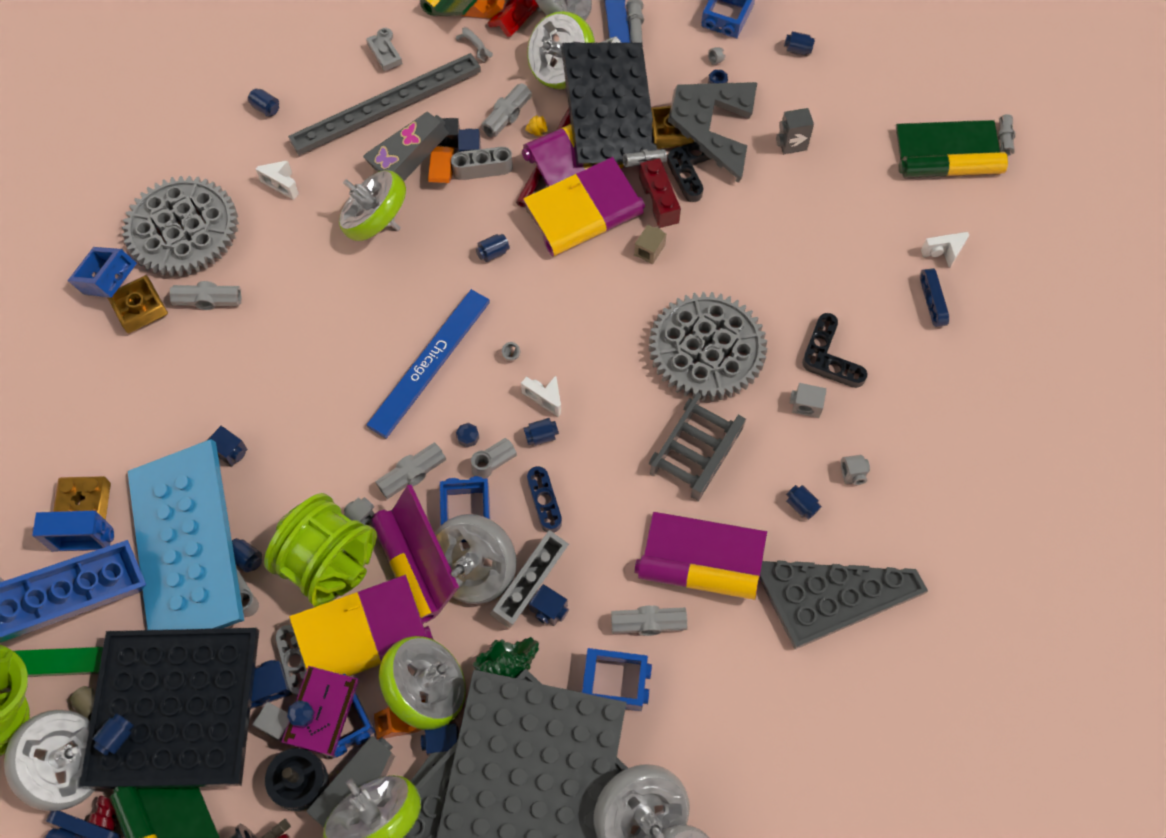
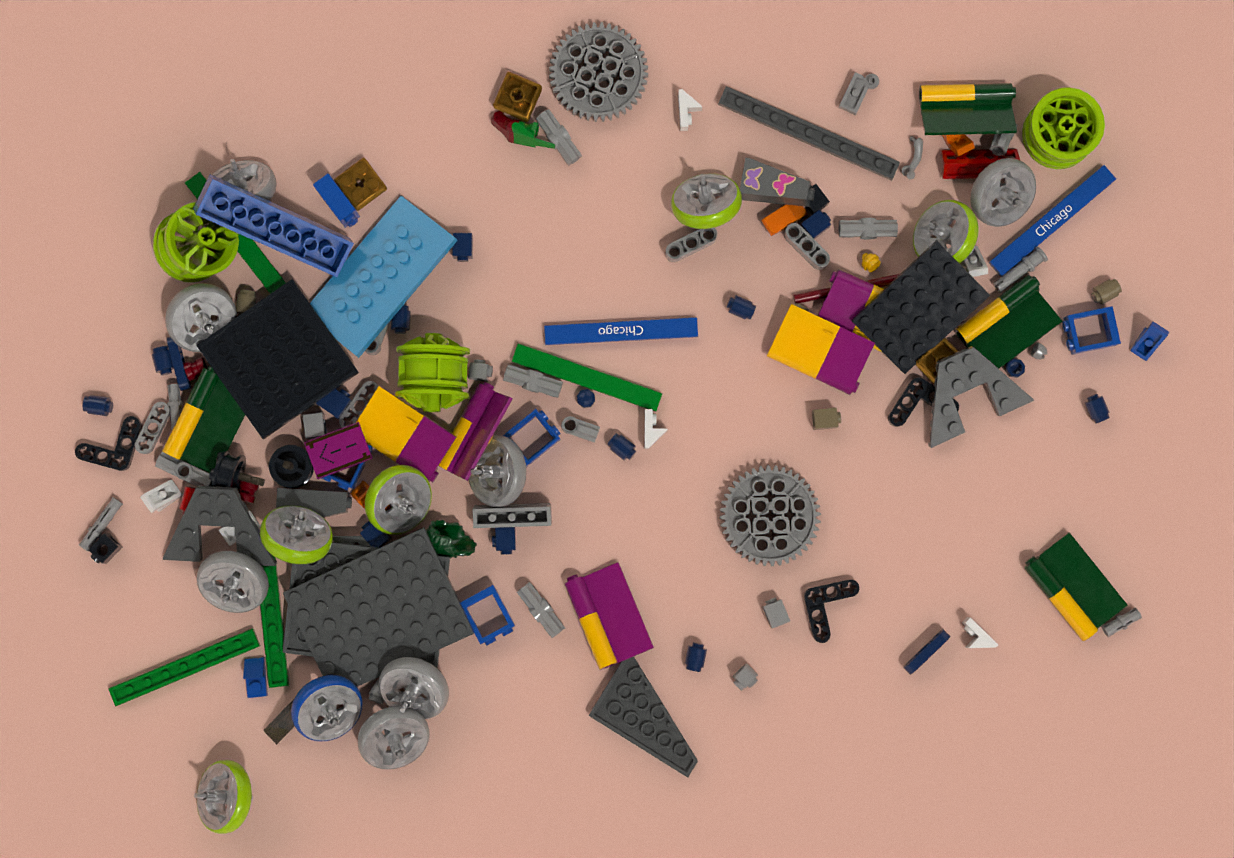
camera: 50 degrees right, 20 degrees up
blue window [67,247,137,298] -> none
dark blue brick [93,713,134,756] -> none
dark blue brick [248,88,279,117] -> none
dark blue tile [287,701,315,728] -> none
light grey hinge [502,342,521,361] -> none
dark blue beam [527,466,562,533] -> none
light grey pin [623,149,667,167] -> none
dark red arch [639,158,681,228] -> none
dark grey fence [649,392,746,502] -> none
dark grey brick [776,108,814,155] -> none
none -> green animal [491,111,555,149]
none -> green tile [512,344,663,412]
none -> light grey beam [665,228,717,262]
none -> dark green door [955,275,1063,369]

